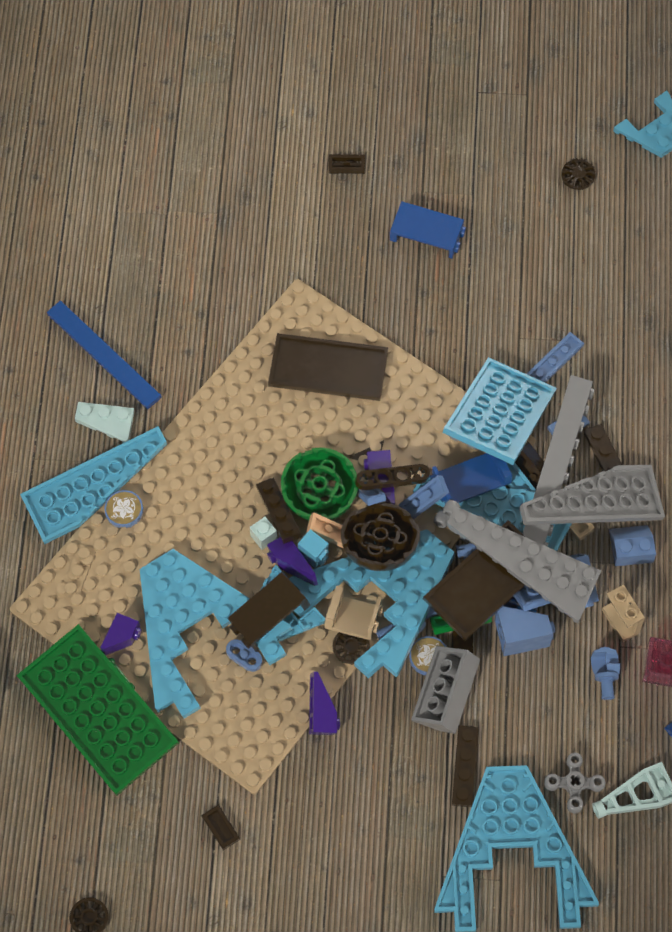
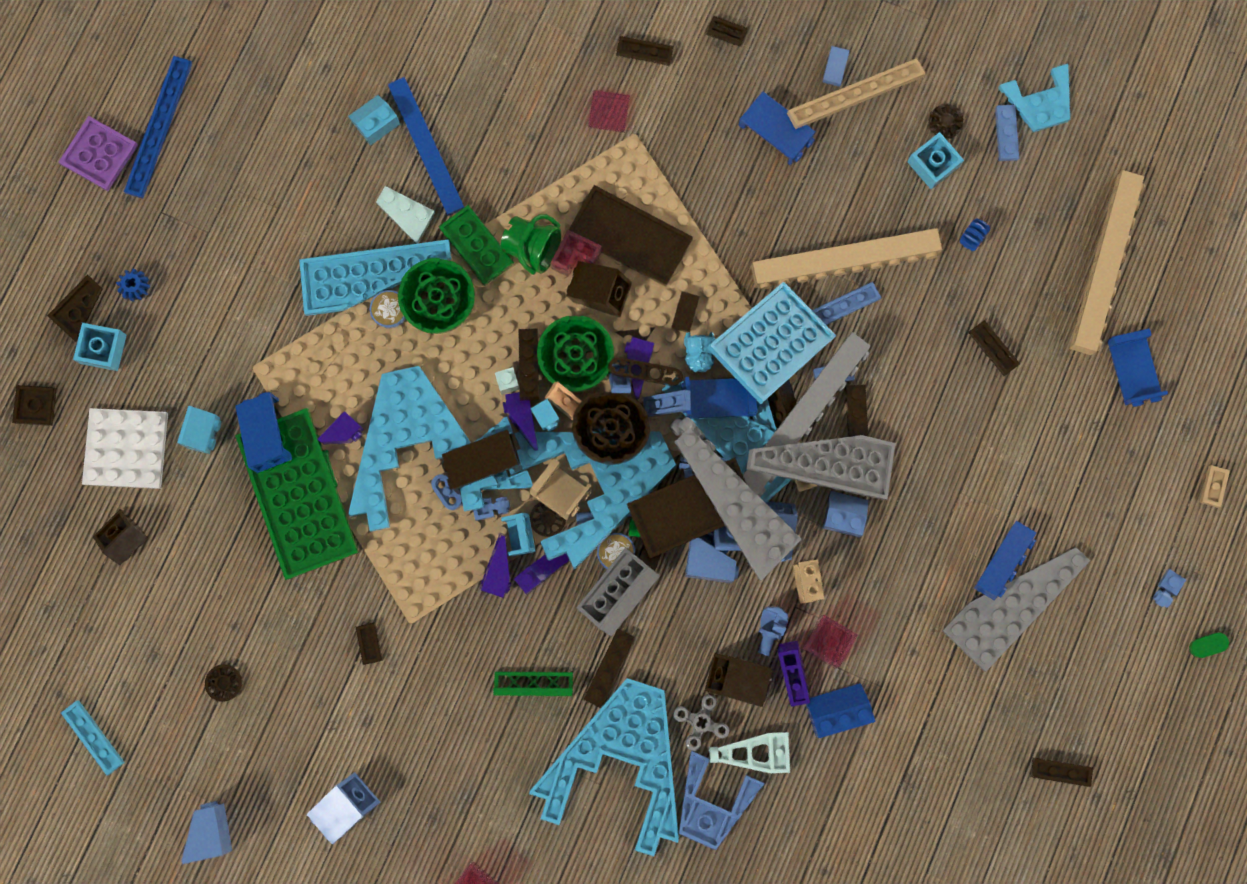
camera: 15 degrees right, 15 degrees up
none -> blue panel [235,392,292,473]
none -> medium azure slope [348,95,400,146]
none -> green brick [398,258,475,334]
none -> green tile [439,204,514,286]
none -> medium blue plate [473,497,511,521]
none -> green fence [493,672,573,696]
none -> green piece [500,214,561,275]
none -> medium azure panel [501,513,536,556]
none -> dark purple slope [514,553,570,595]
none -> clear pink brick [551,230,602,277]
none -> dark brown slope [566,261,632,317]
none -> clear pink tile [588,90,630,133]
none -> dark brown plate [616,36,674,66]
none -> dark brown tile [671,291,700,333]
none -> medium blue wing [679,751,764,850]
none -> medium azure hair [684,332,715,372]
none -> dark brown slope [704,653,773,707]
none -> tan brick [751,228,942,290]
none -> dark purple slope [778,640,810,707]
none -> tan plate [787,58,926,129]
none -> medium blue tile [822,46,850,87]
none -> medium azure brick [907,132,964,190]
none -> blue gear [960,218,990,251]
none -> medium blue plate [995,105,1019,161]

